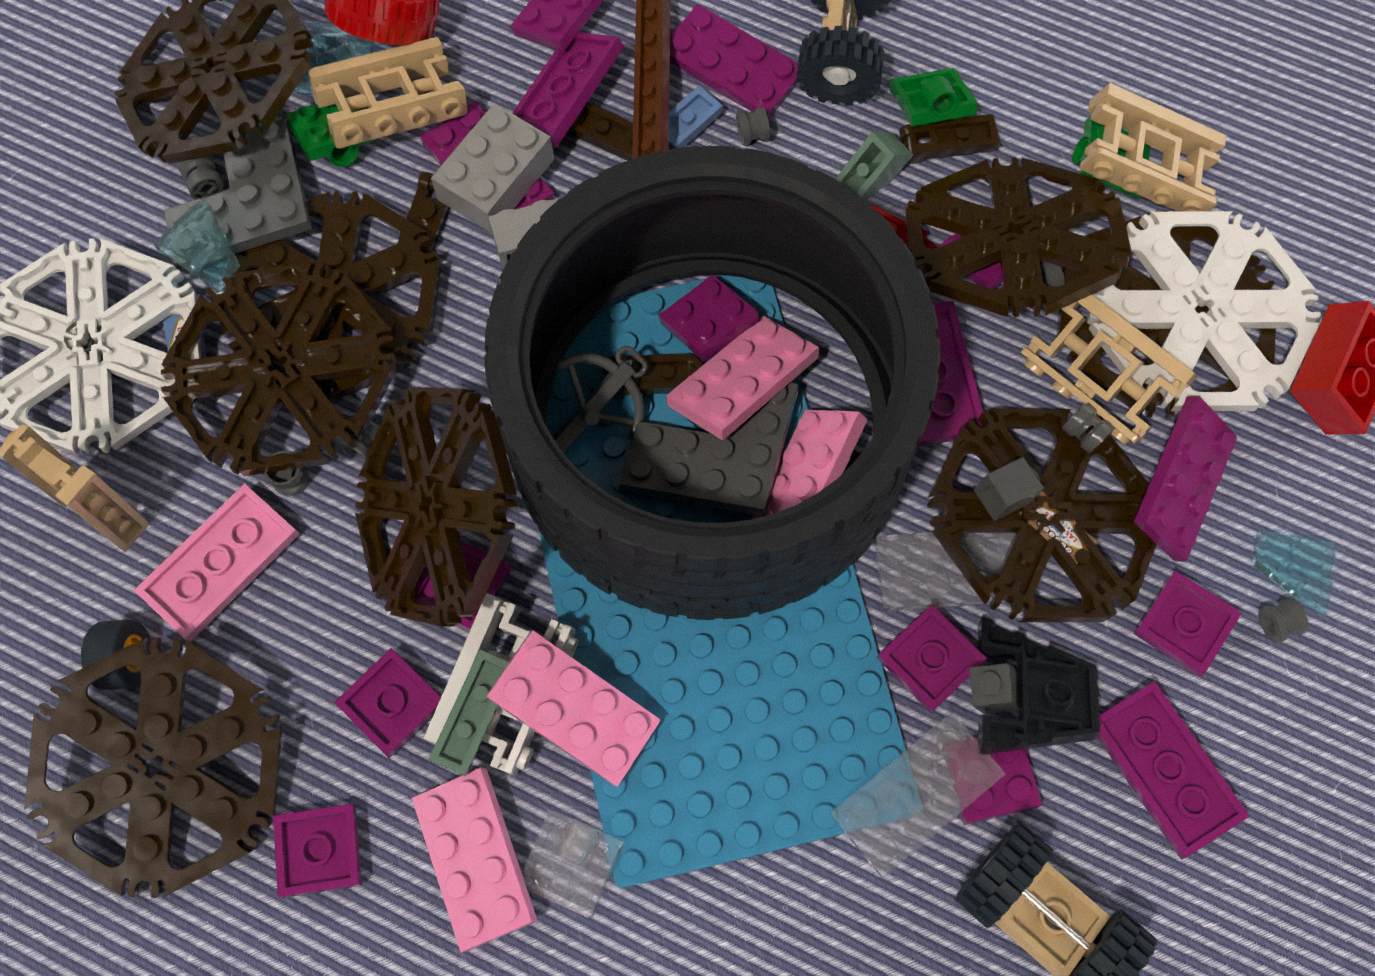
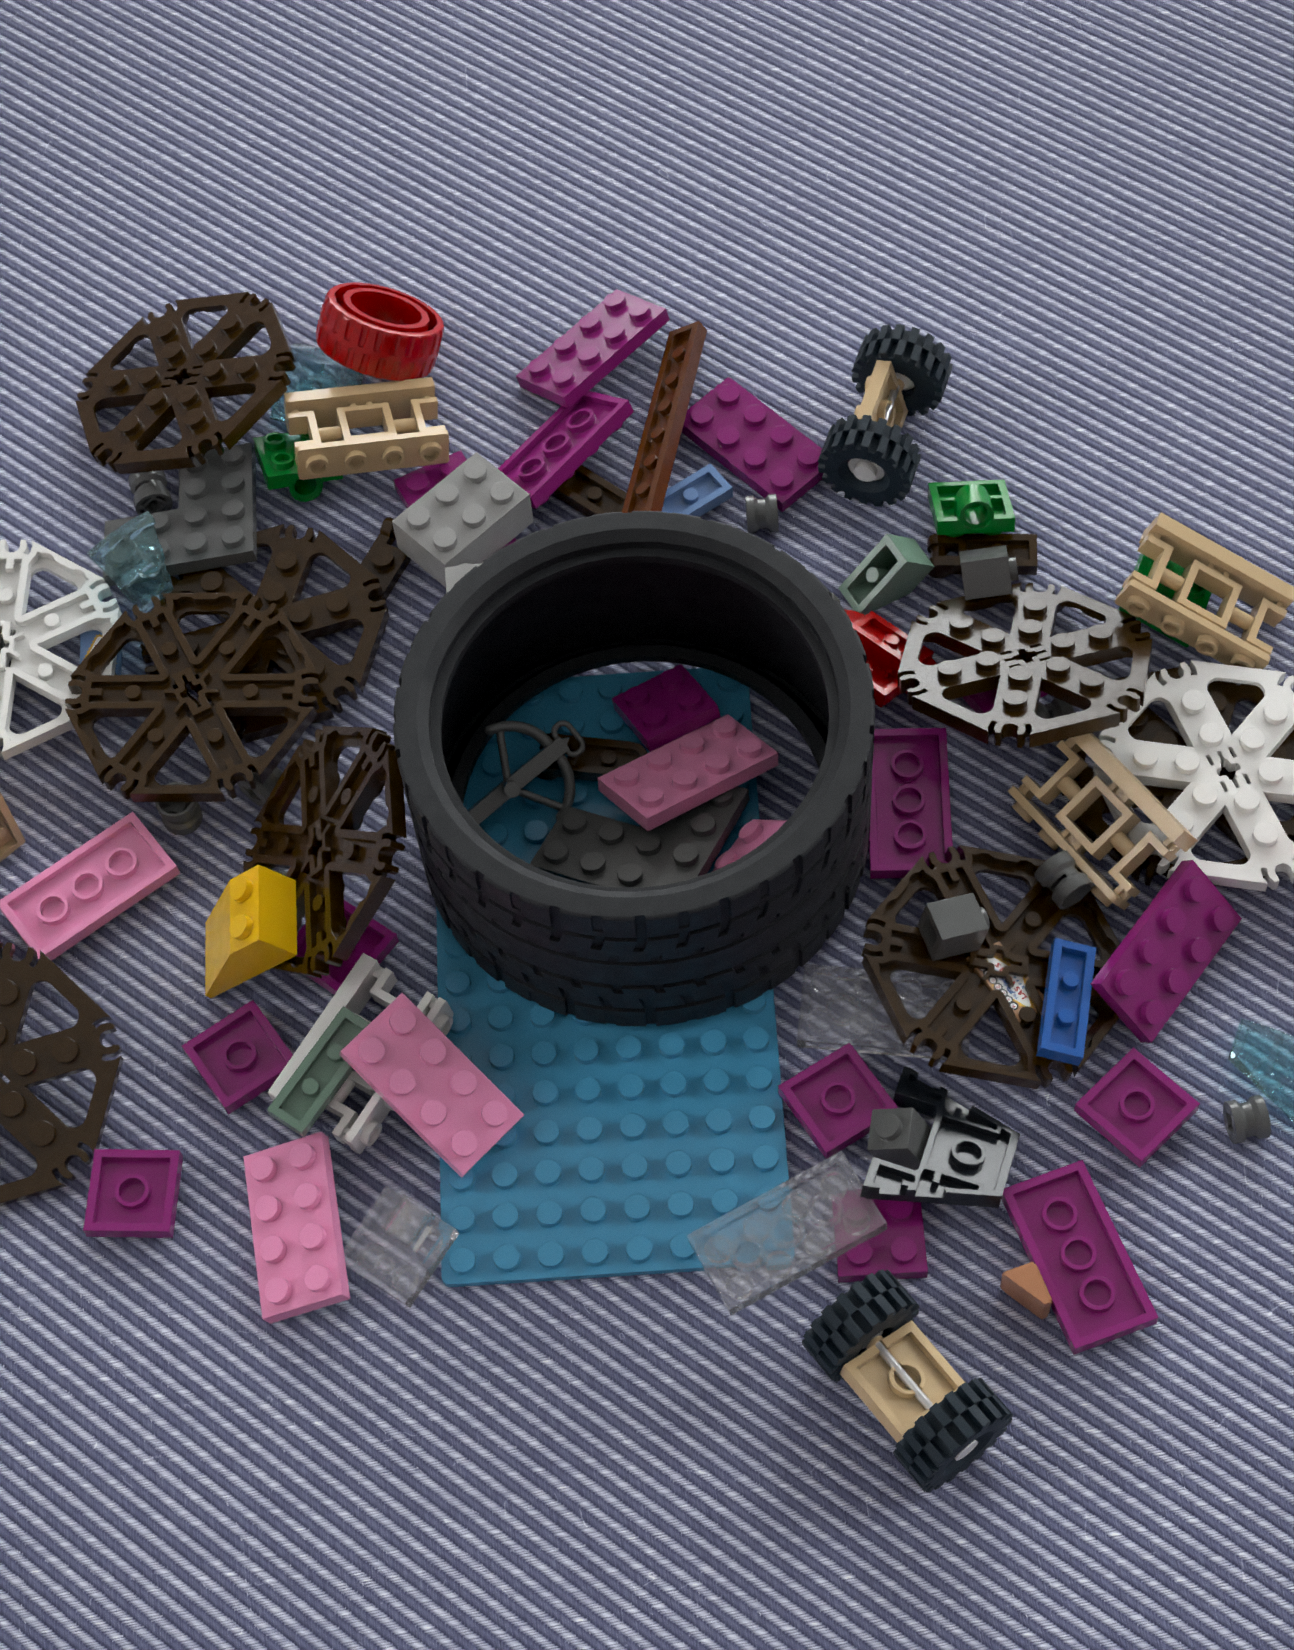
camera: 15 degrees right, 10 degrees down
none -> yellow slope [205,864,297,998]
none -> dark grey brick [959,545,1019,600]
none -> nougat slope [1000,1262,1052,1319]
none -> blue plate [1036,938,1096,1066]

